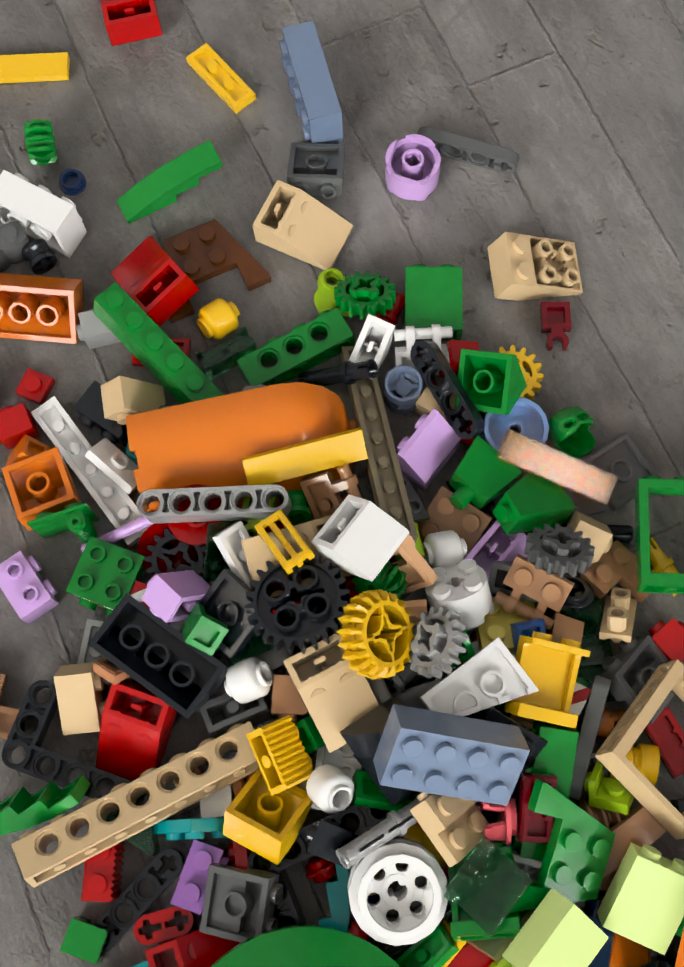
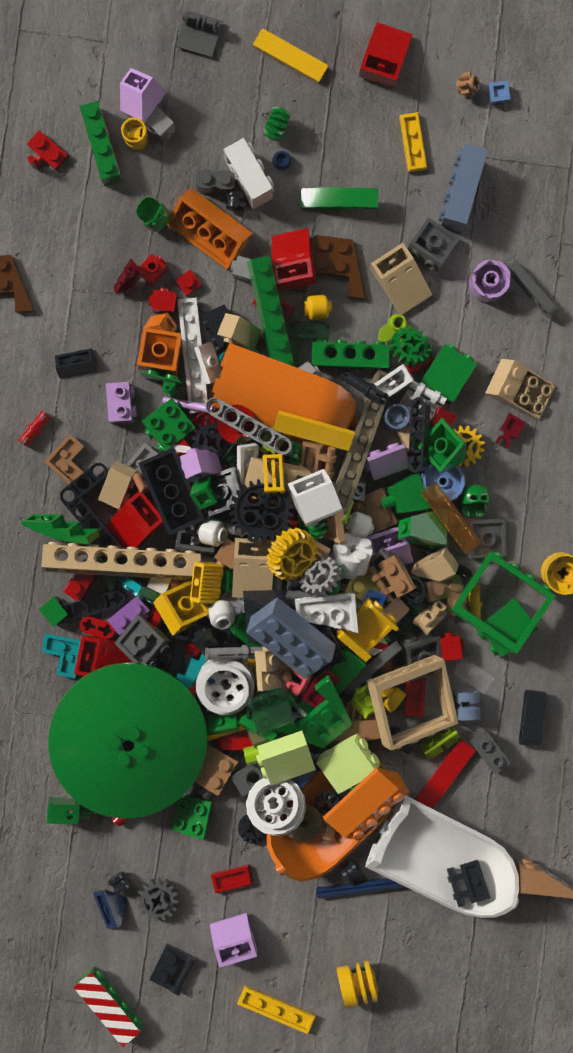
camera: 25 degrees right, 15 degrees up
dark grey gear [524,523,595,578] -> none

